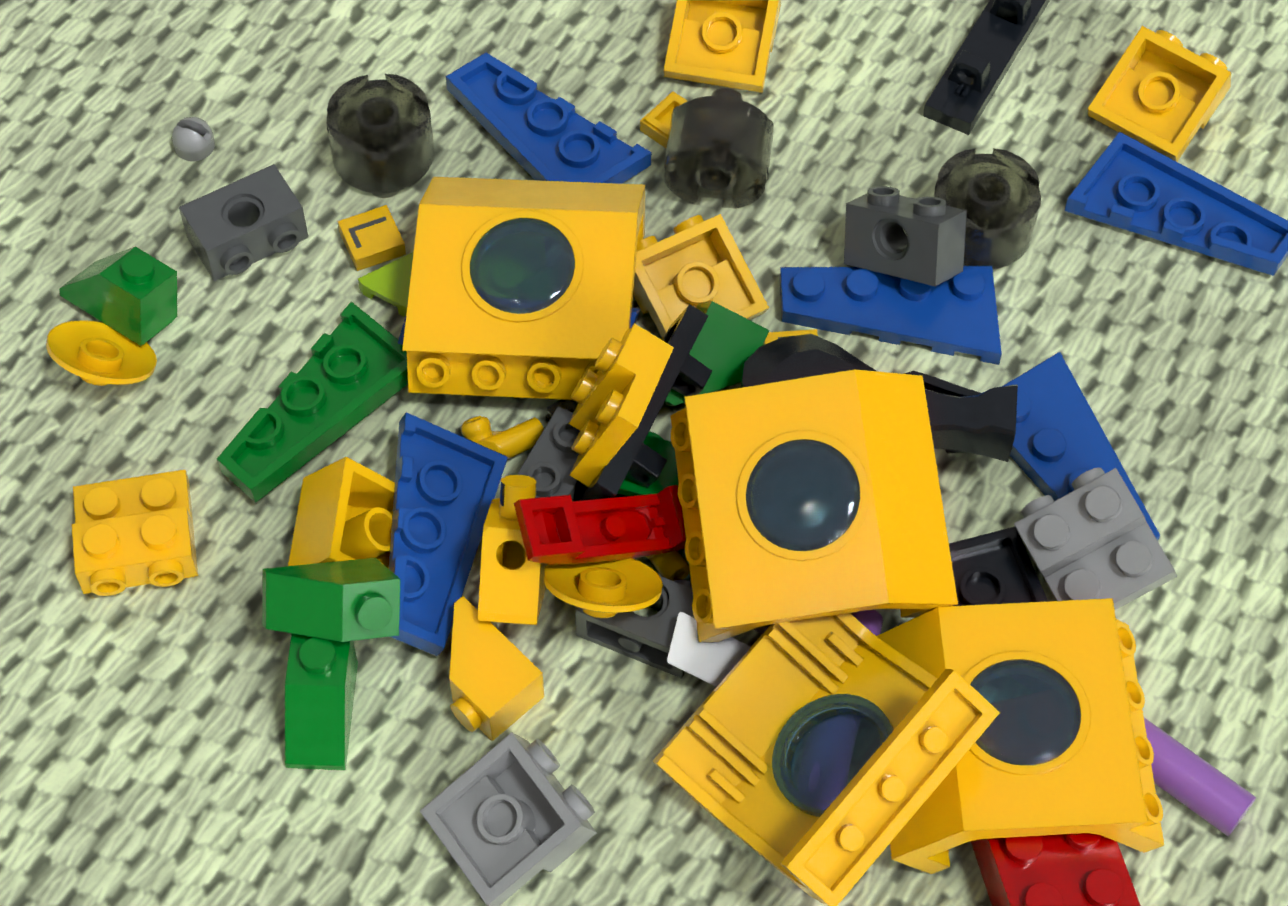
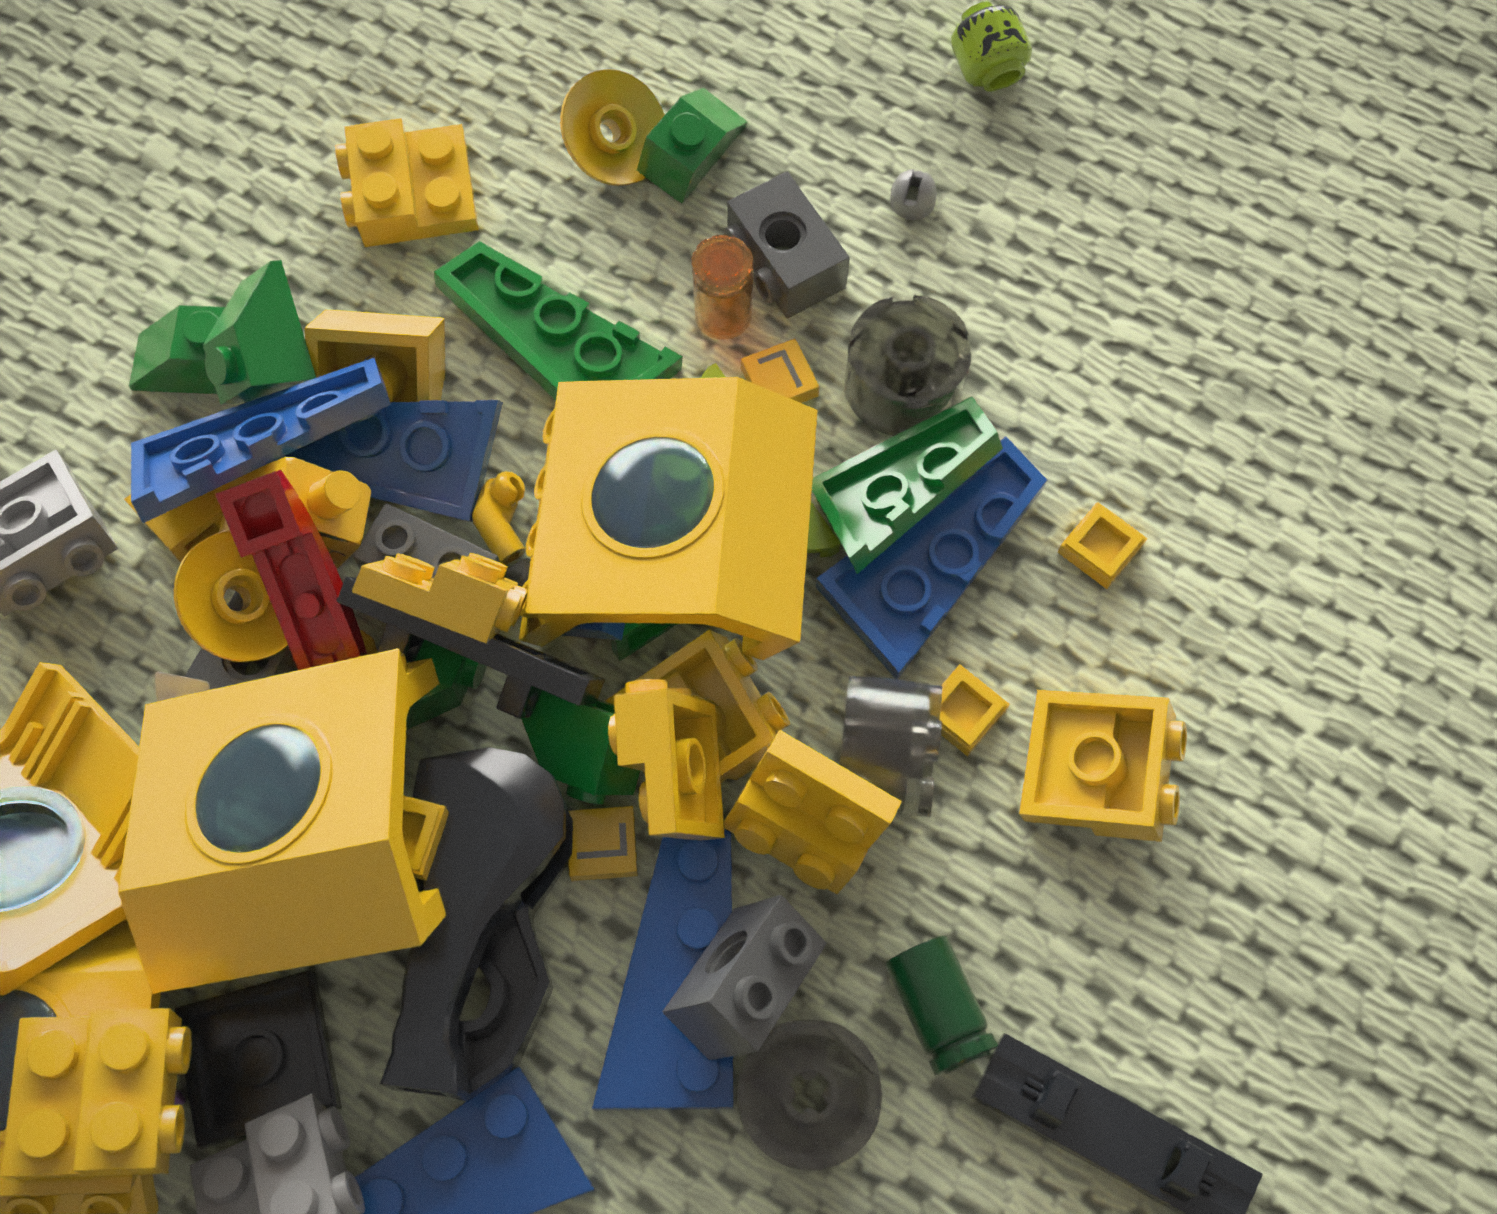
camera: 90 degrees right, 10 degrees up
none -> yellow plate [0,1008,191,1180]
none -> blue wing [131,358,391,523]
none -> yellow plate [608,679,725,840]
none -> clear orange piece [692,235,753,340]
none -> yellow plate [724,730,902,894]
none -> green wing [812,396,1003,574]
none -> dark green piece [885,935,998,1075]
none -> lime head [951,1,1032,92]
none -> yellow tile [1057,502,1148,589]

